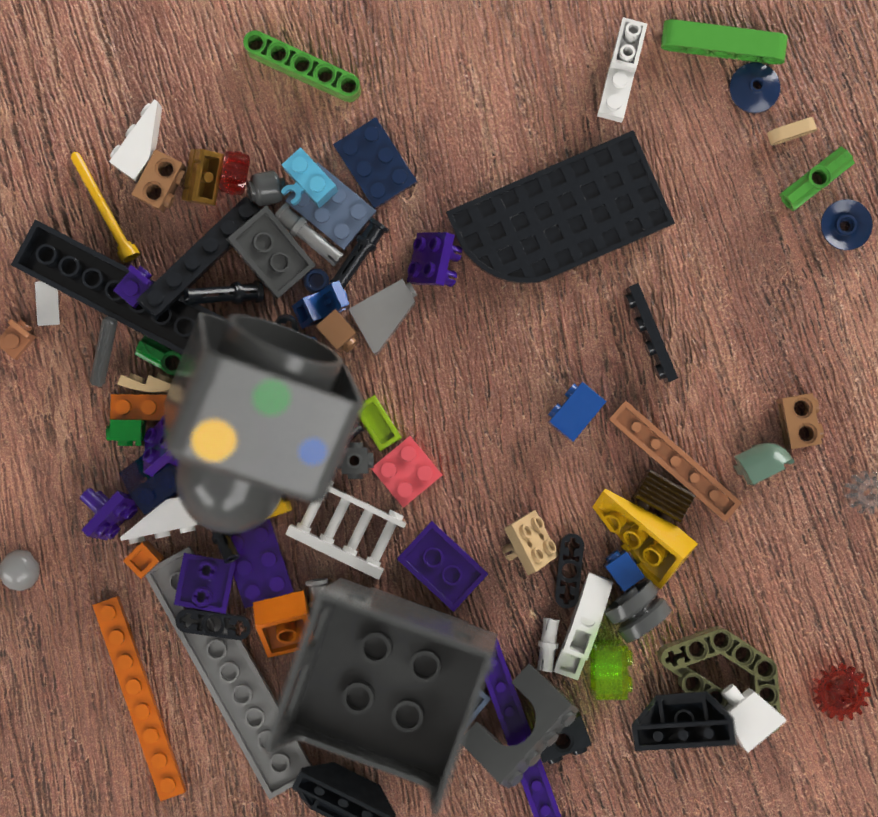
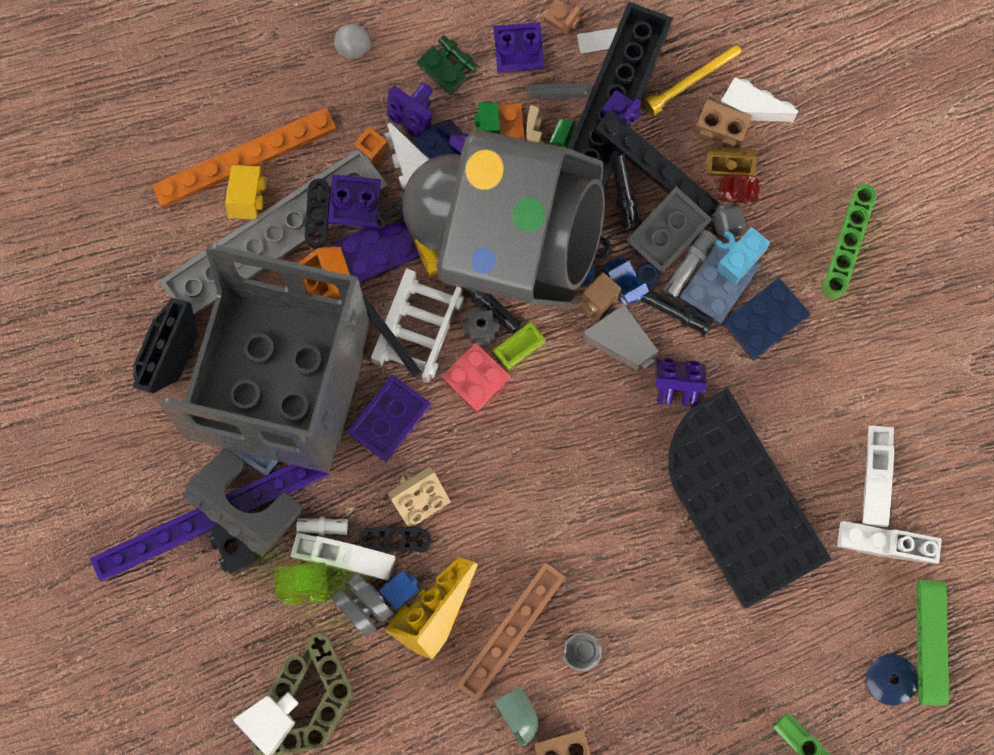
camera: 90 degrees right, 10 degrees down
blue brick [548,382,607,442] -> none
black plate [624,283,678,383] -> none
black wedge [632,691,738,751] -> none
dark brown brick [633,469,696,523] -> none
tan beam [767,117,817,146] -> none
none -> yellow brick [225,165,266,220]
none -> black bar [363,295,423,378]
none -> dark green plate [416,35,478,96]
none -> dark purple plate [493,22,545,74]
none -> light grey hair [562,632,602,672]
none -> white slope [863,425,894,527]

